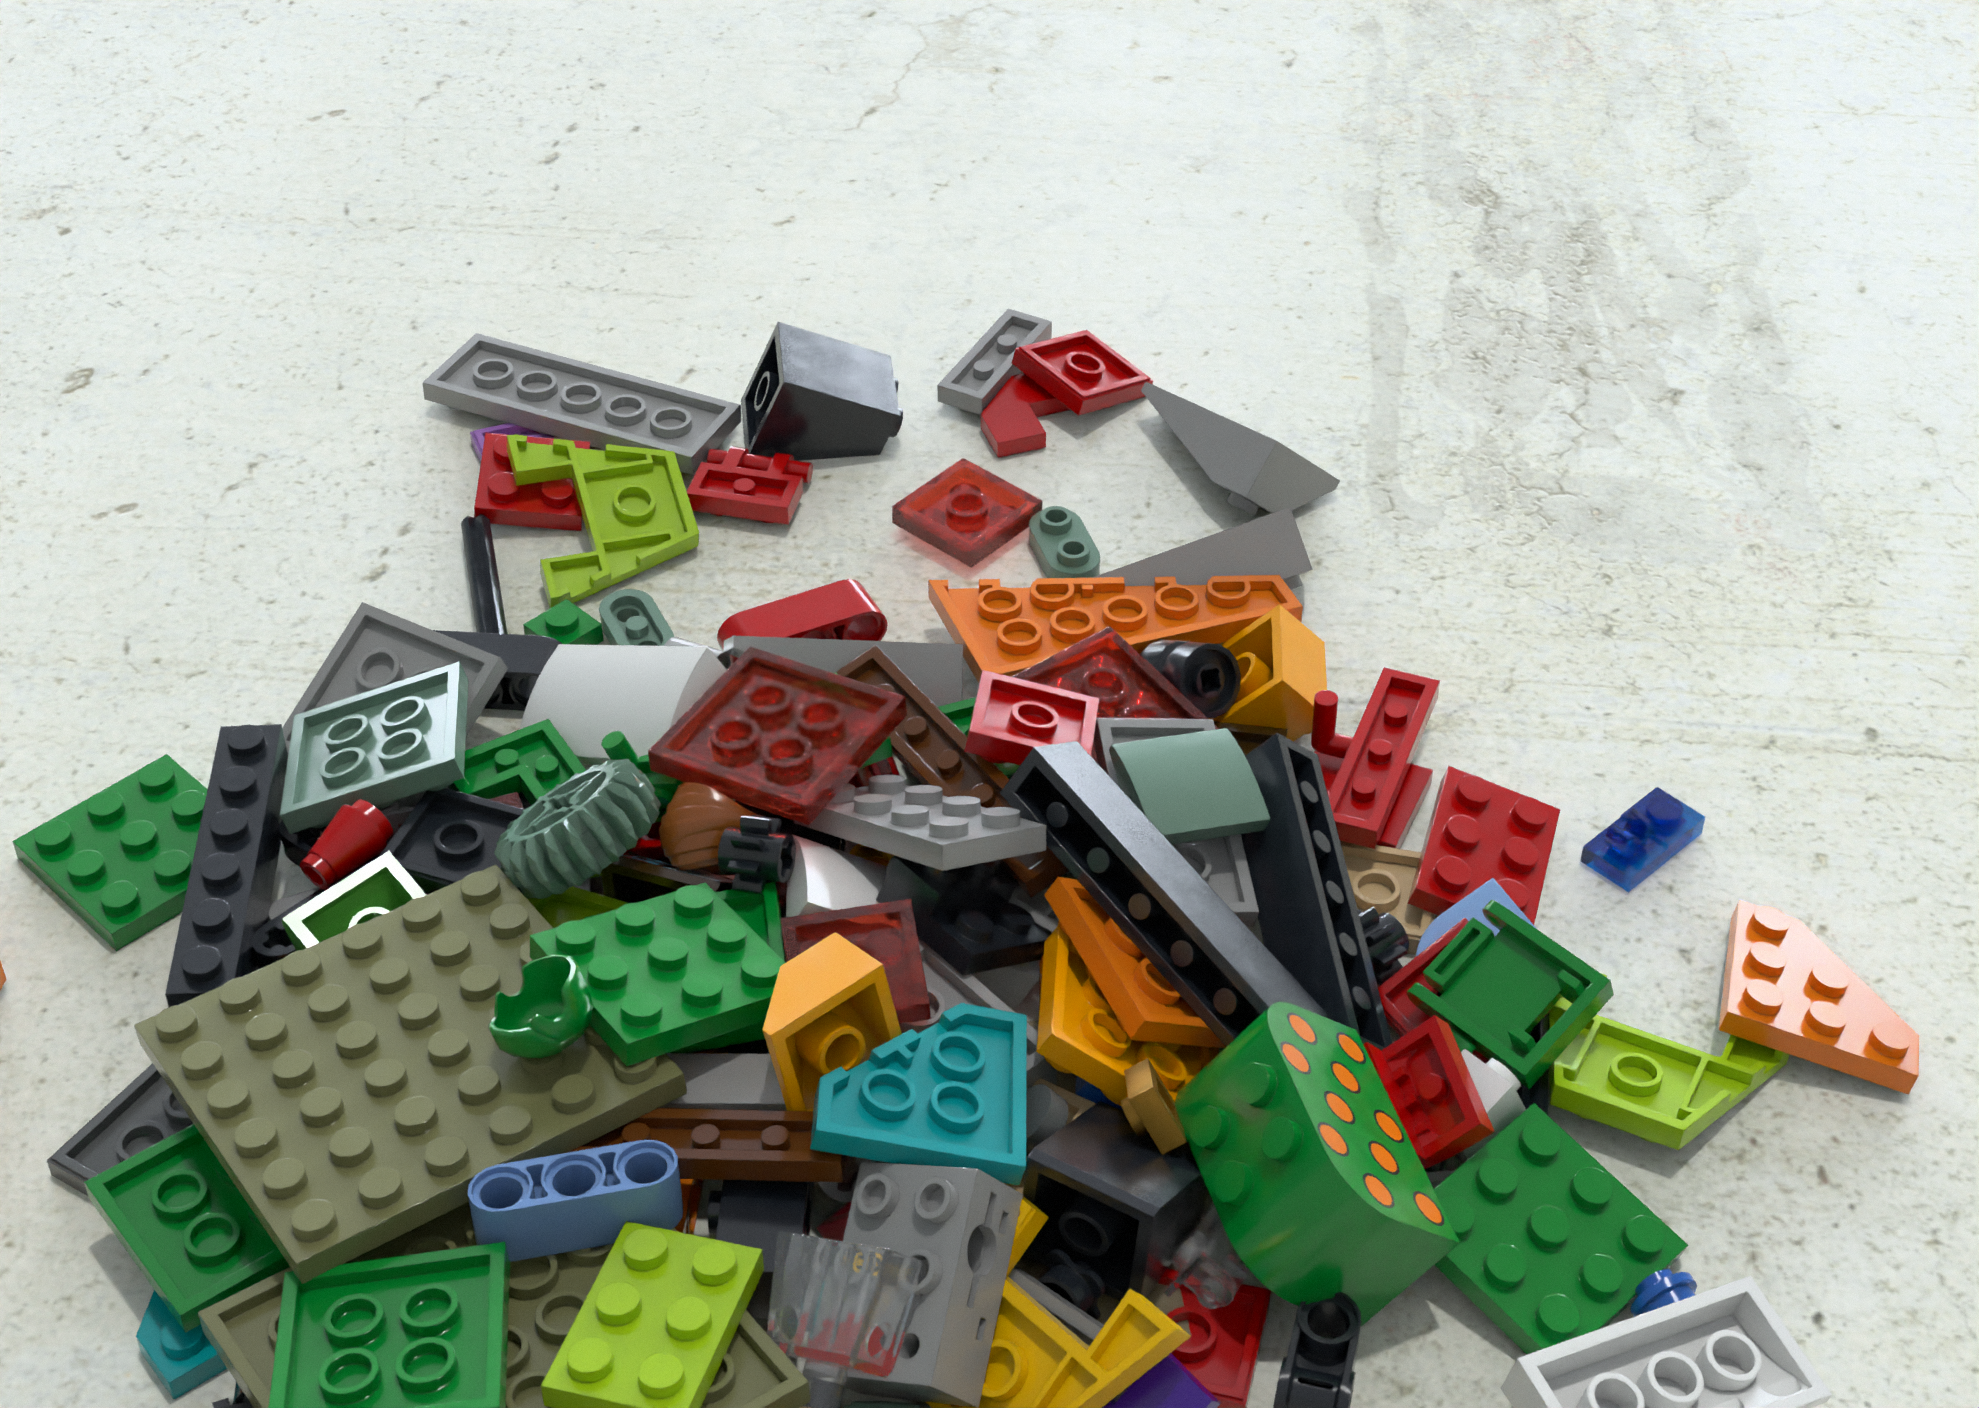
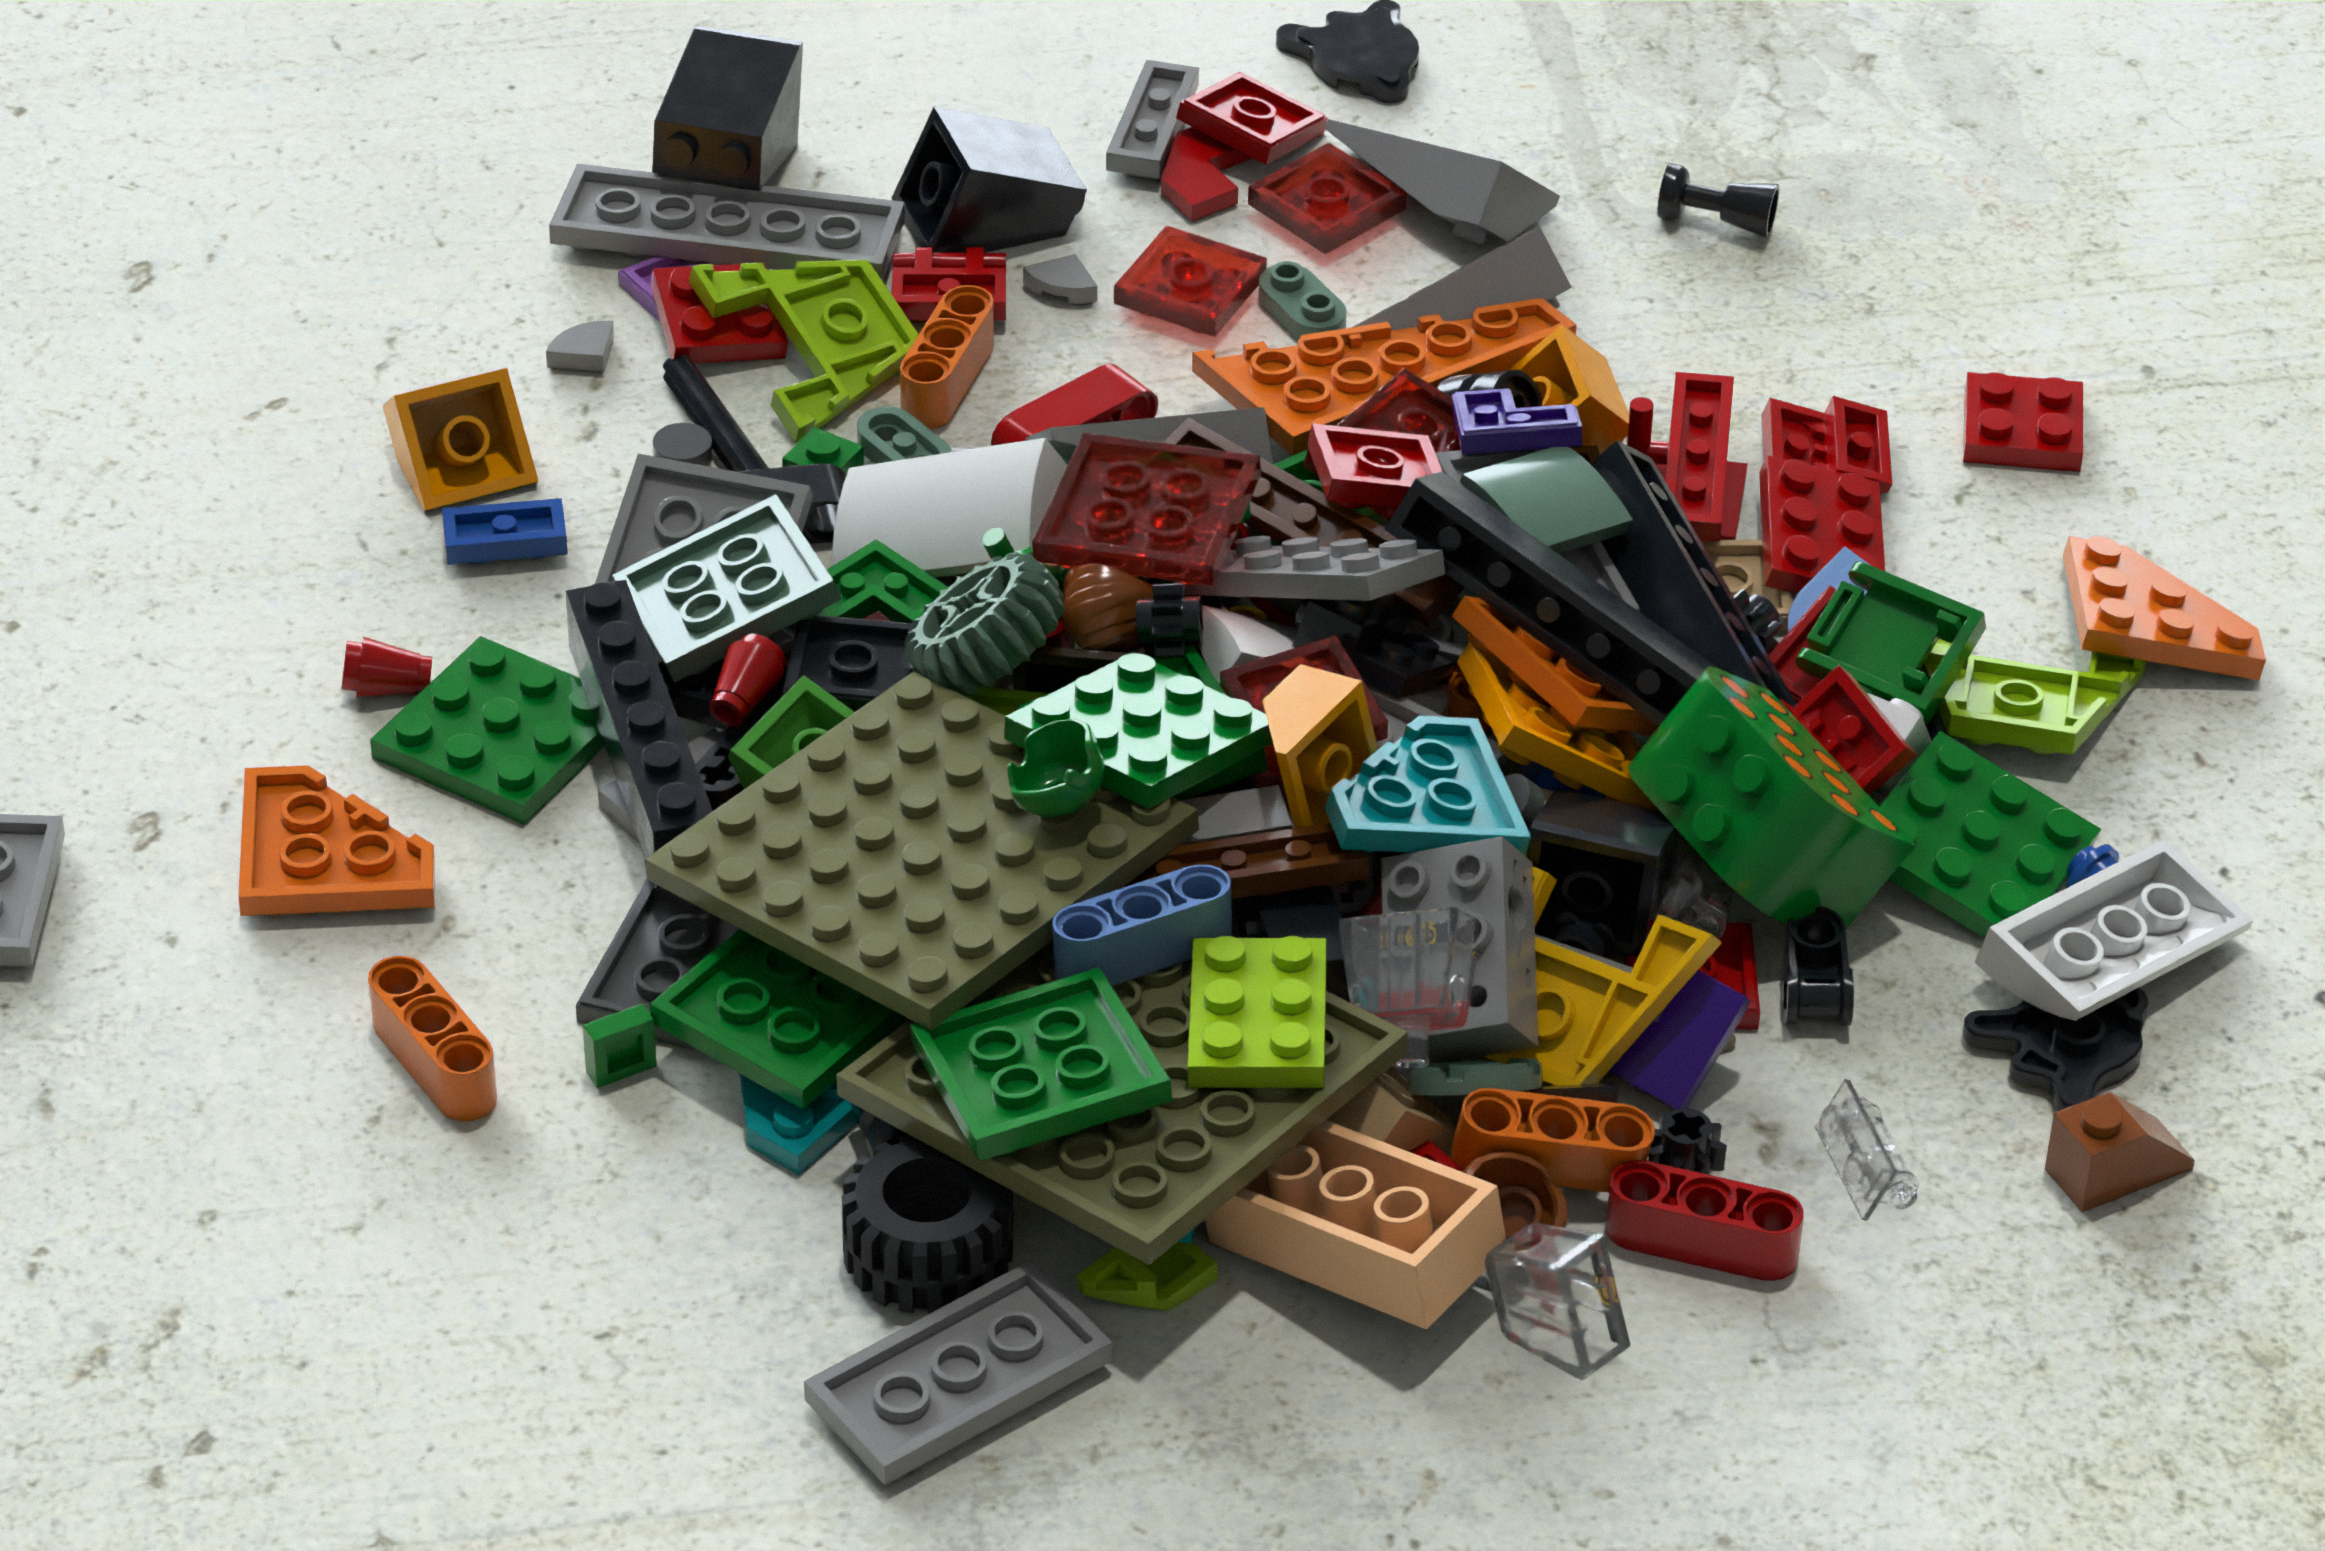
camera: 15 degrees left, 0 degrees up
pearl gold plate [1121,1058,1187,1155] -> none
clear blue plate [1580,787,1705,892] -> none
none -> red cone [341,636,433,697]
none -> light orange slope [382,368,539,511]
none -> blue plate [442,498,568,565]
none -> light grey tile [546,321,614,372]
none -> green plate [583,1003,657,1088]
none -> black slope [652,25,803,190]
none -> dark grey tile [653,422,712,466]
none -> orange beam [900,285,994,429]
none -> light grey tile [1023,254,1097,305]
none -> clear red plate [1248,142,1406,255]
none -> black tile [1276,0,1419,103]
none -> dark purple tile [1452,388,1583,455]
none -> black piece [1657,163,1779,239]
none -> red slope [1761,396,1892,494]
none -> red plate [1963,372,2083,472]

